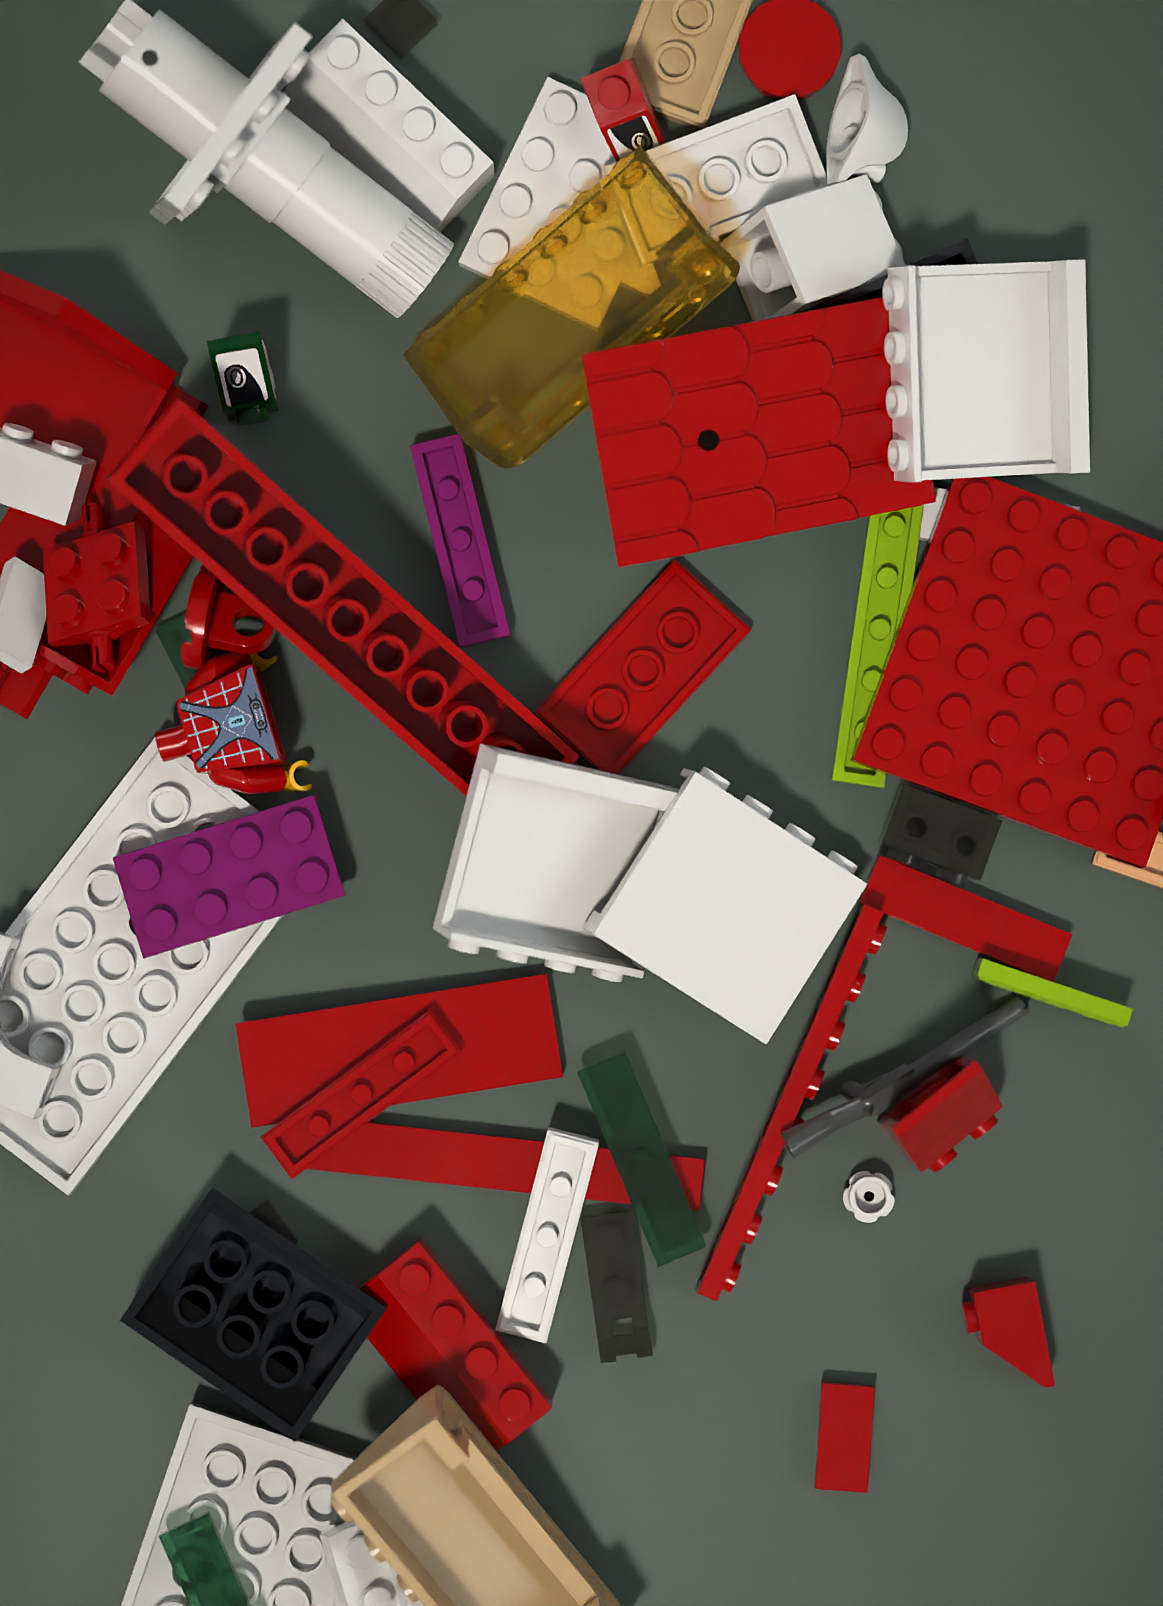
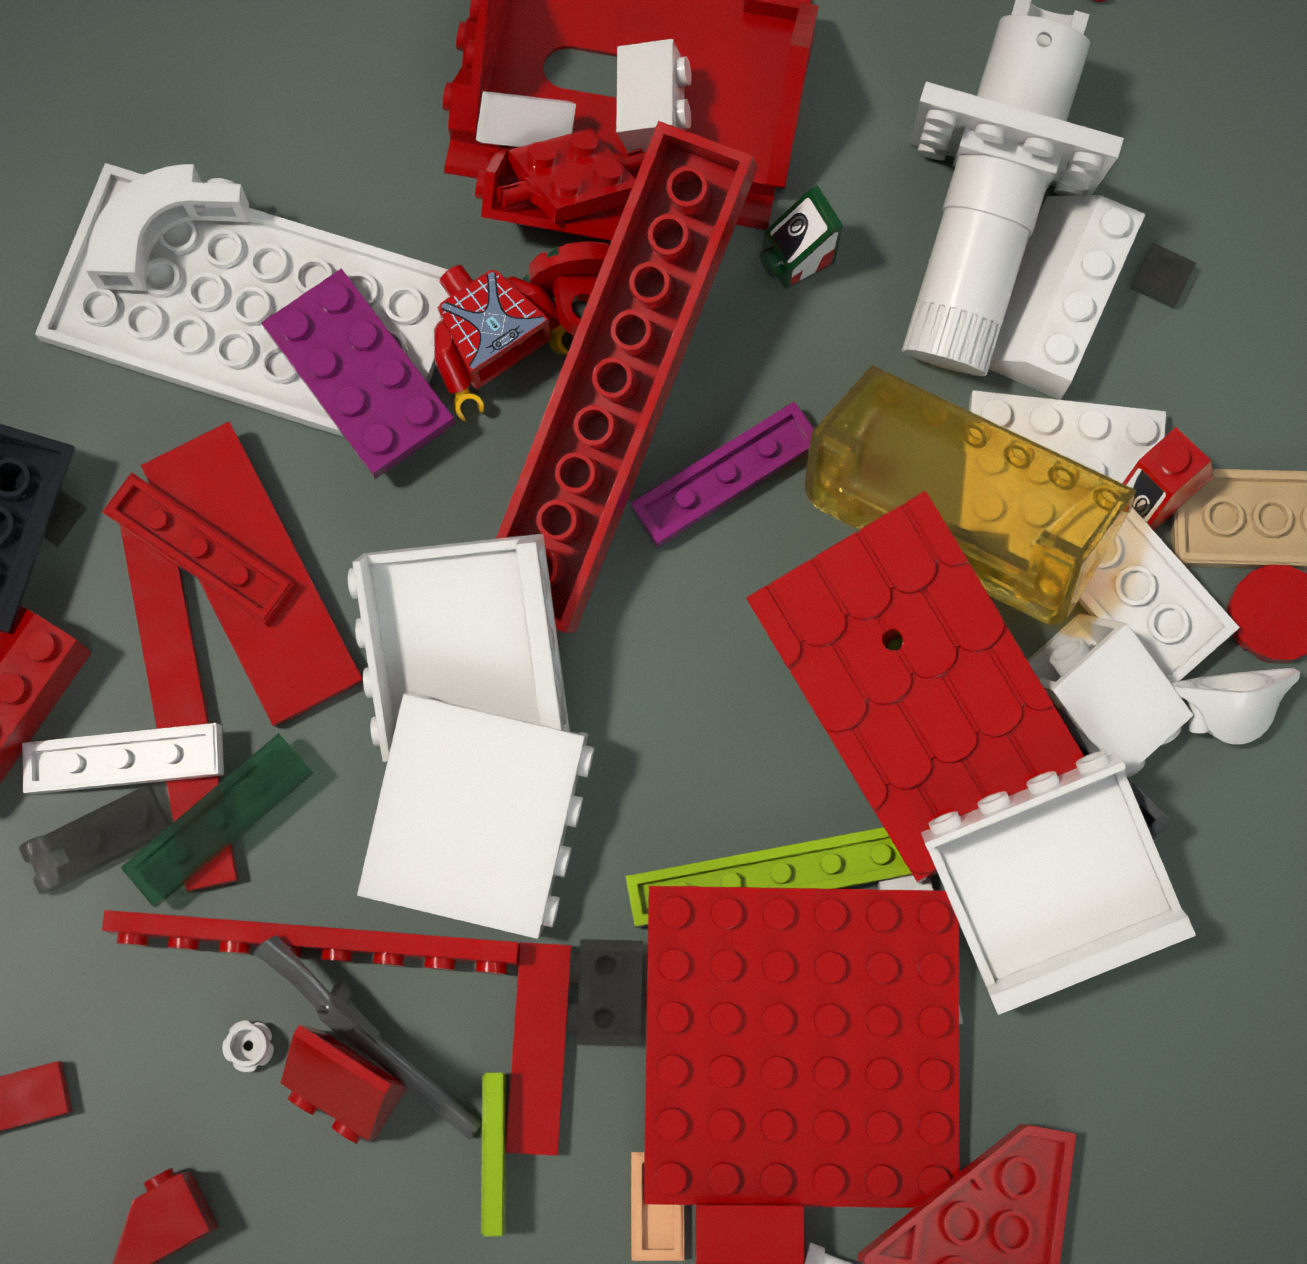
camera: 75 degrees right, 10 degrees down
red tile [534,560,752,775] -> none

